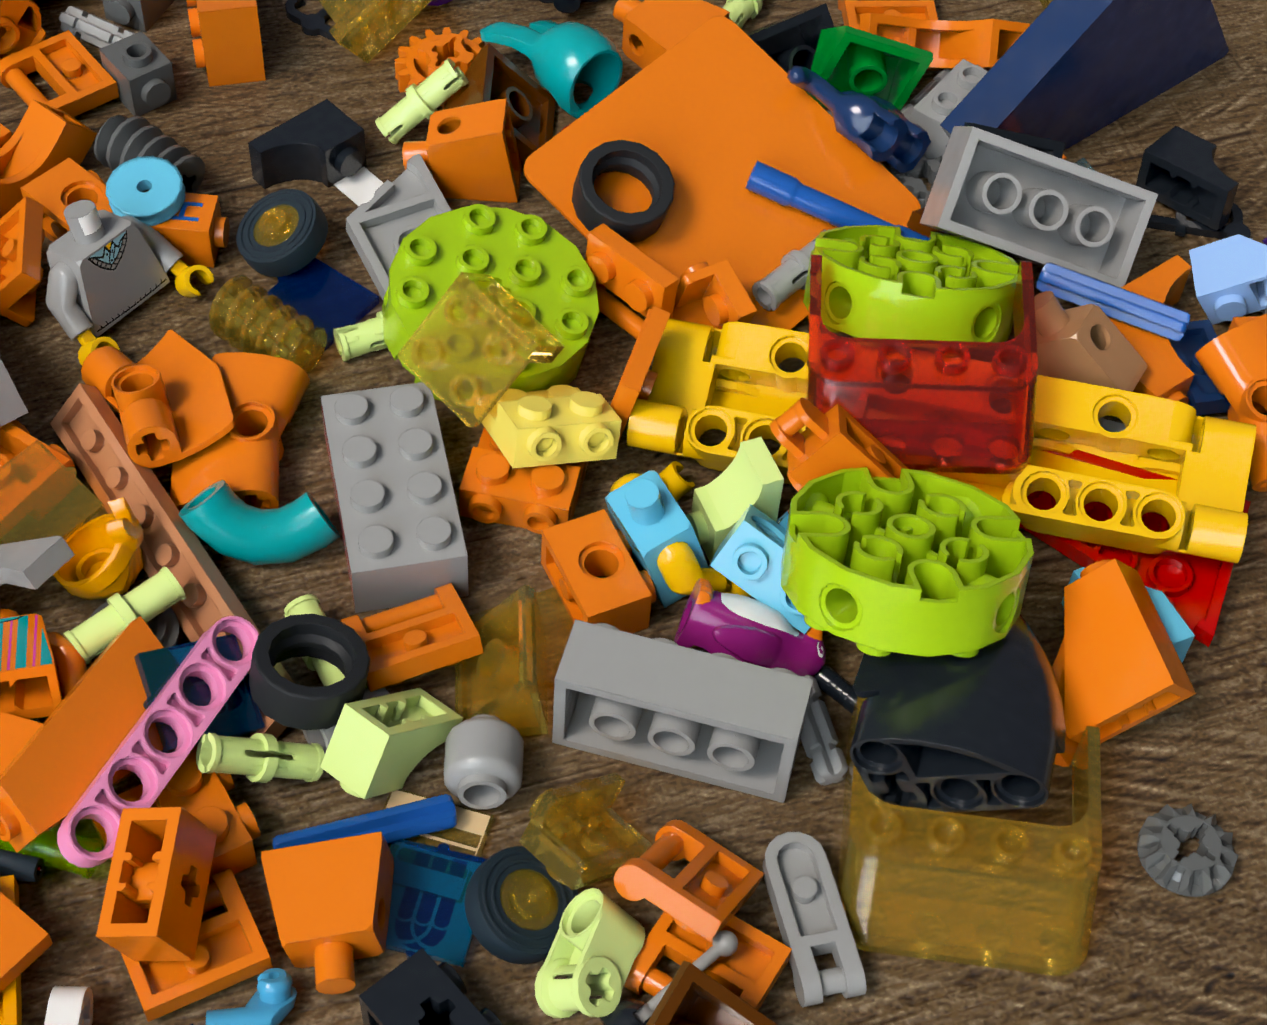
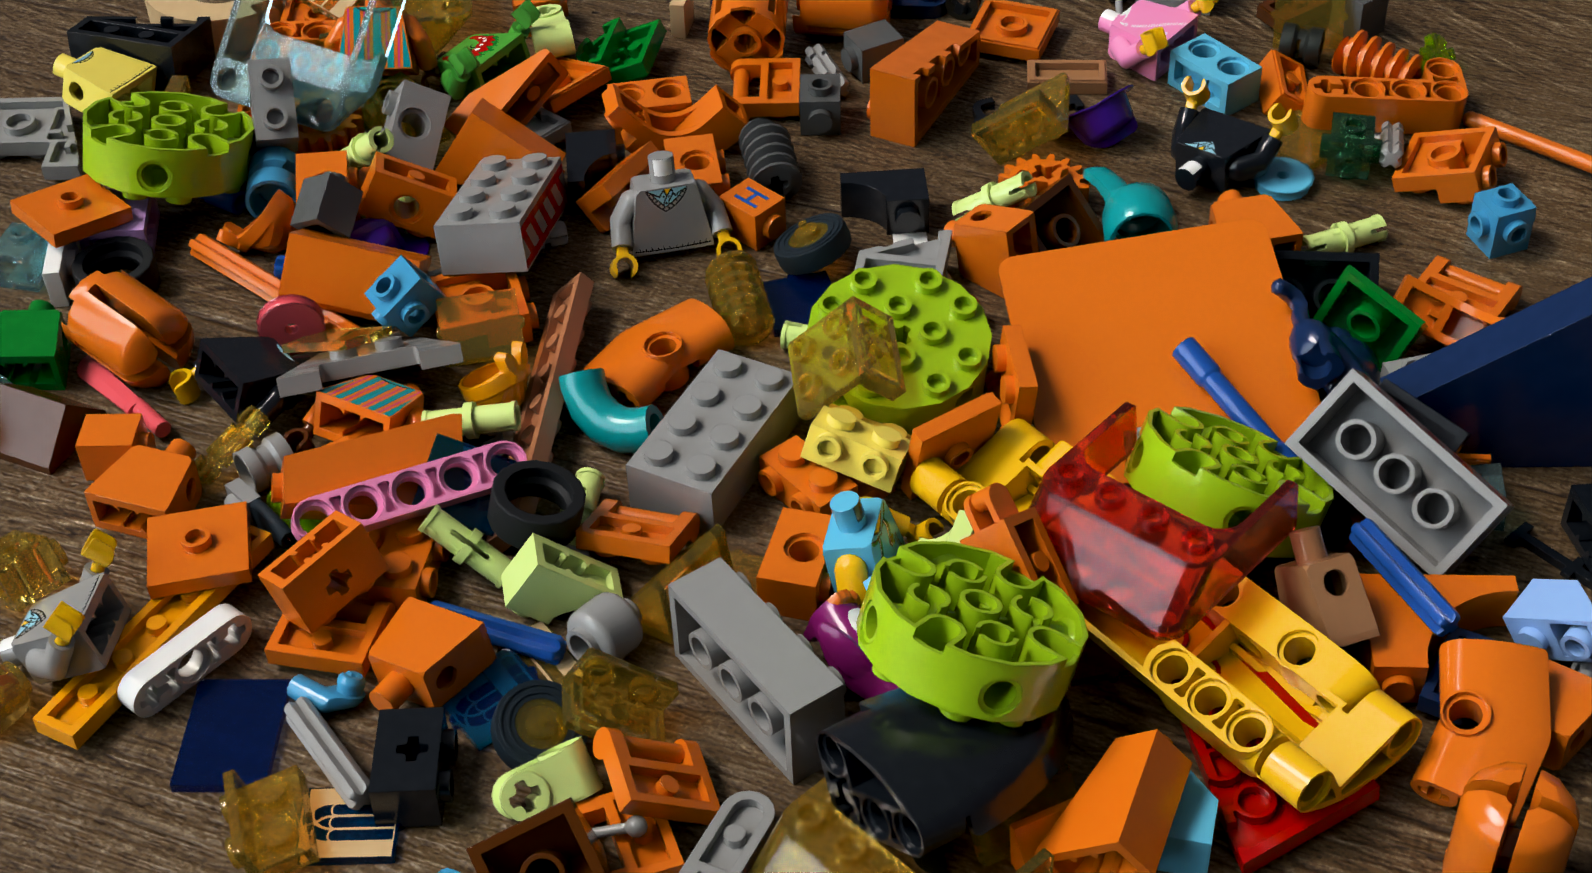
camera: 45 degrees right, 10 degrees down
orange panel [81,330,235,468] -> none
medium azure piece [106,156,185,226] -> none
black tyre [572,140,675,243] -> none
orange bracket [675,259,757,329] -> none

